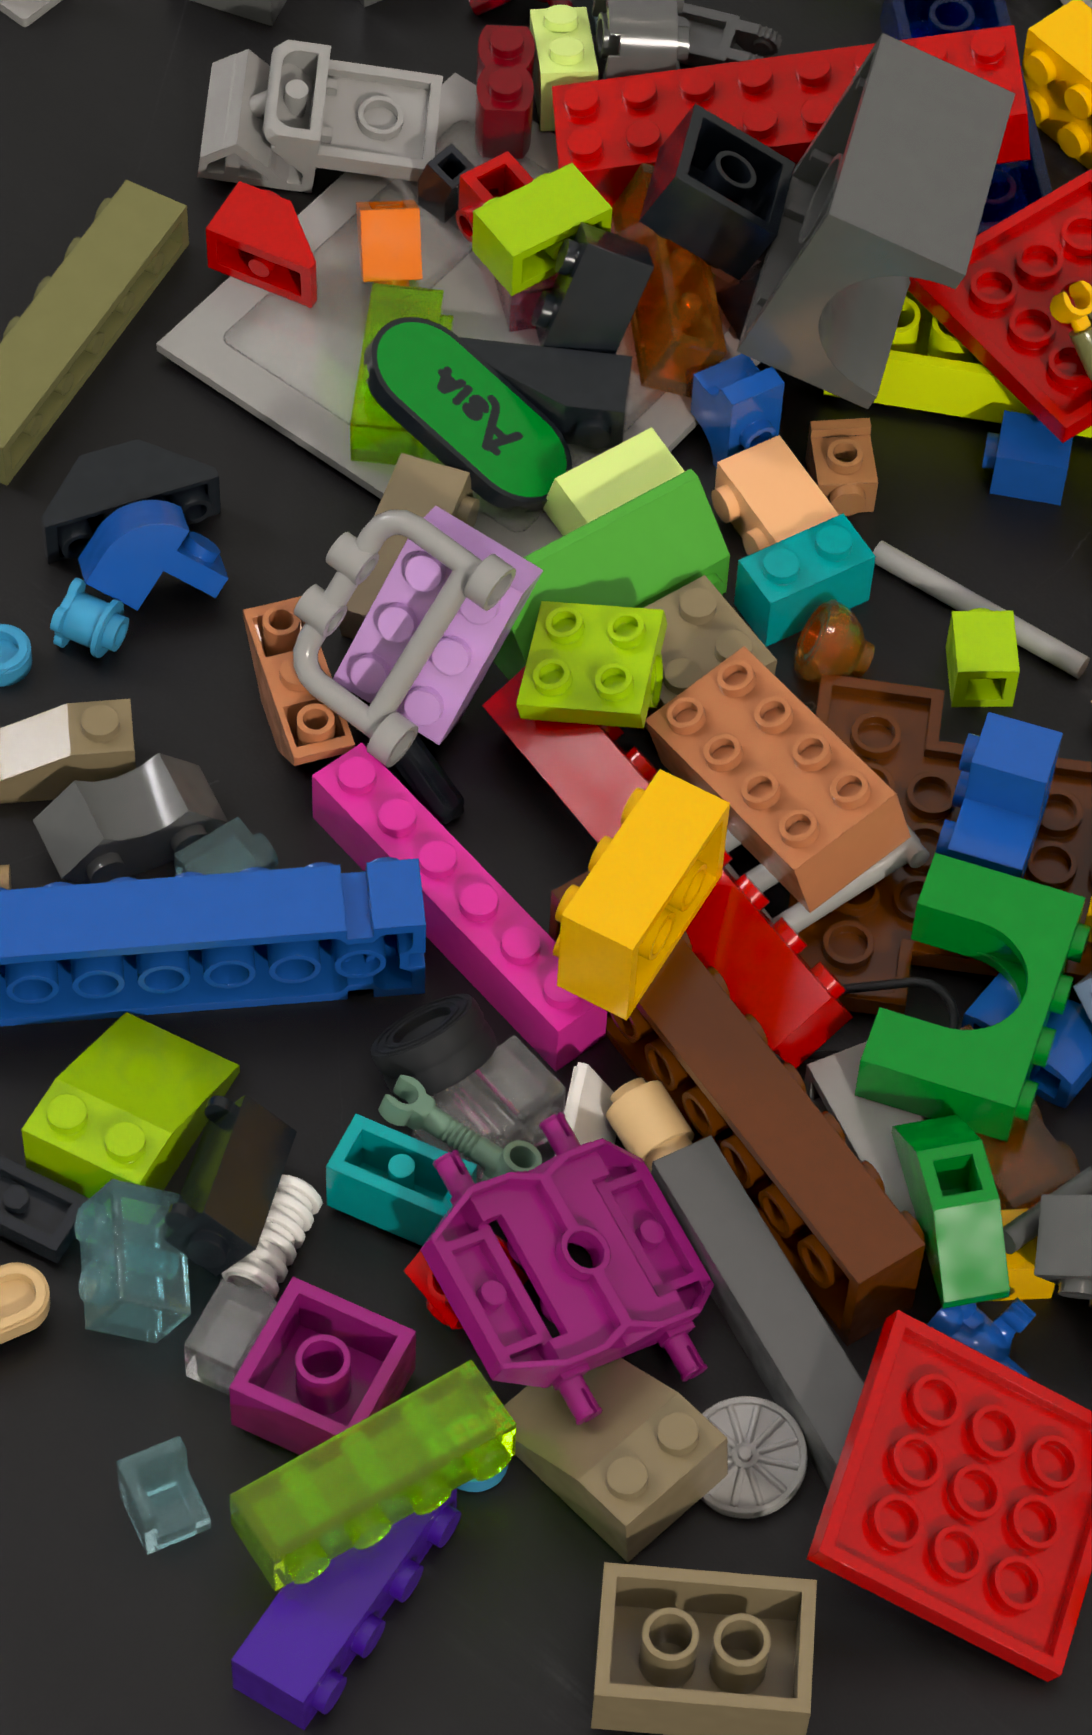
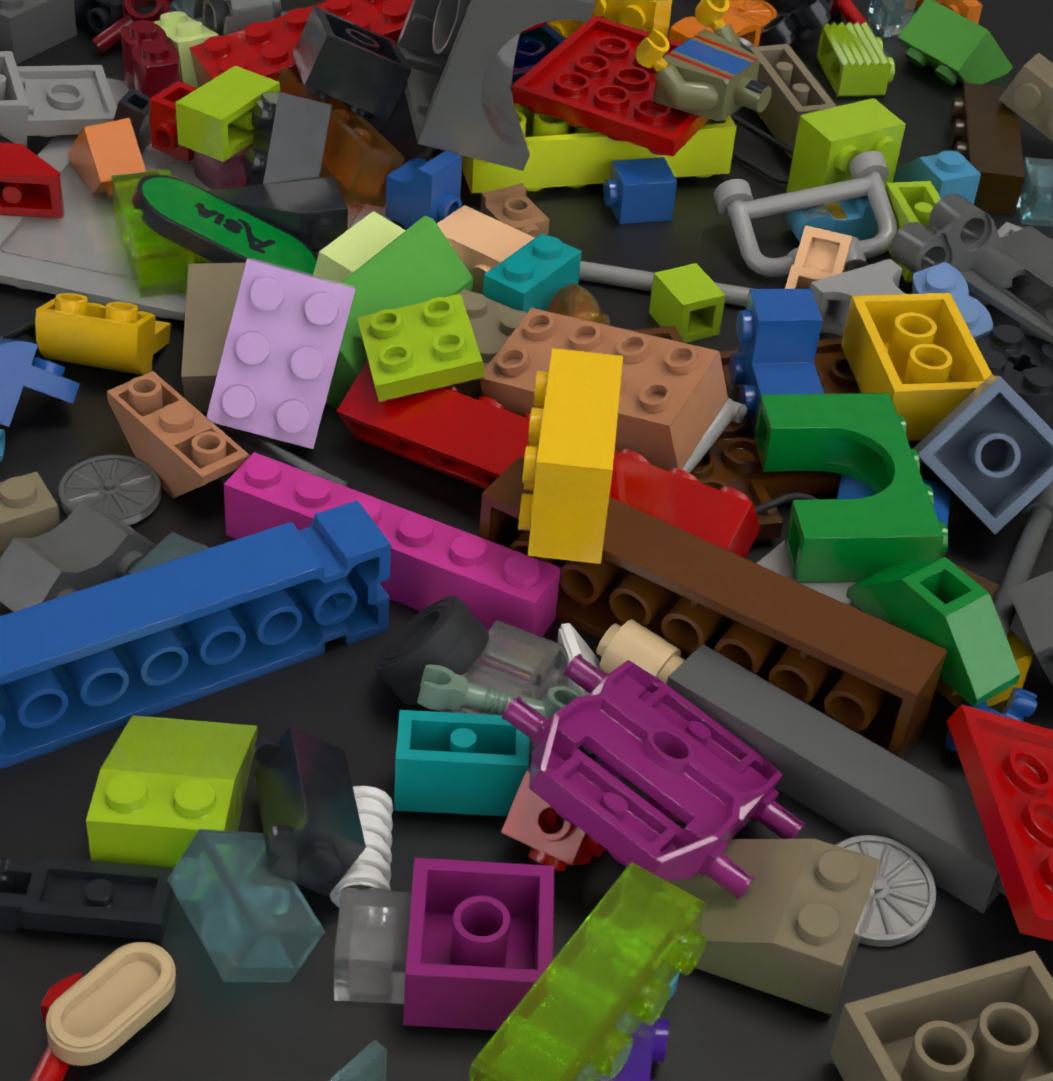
camera: 25 degrees left, 15 degrees down
light grey bar [293,510,516,767] -> none
none -> yellow brick [35,293,171,376]
none -> dark grey wheel [58,455,161,526]

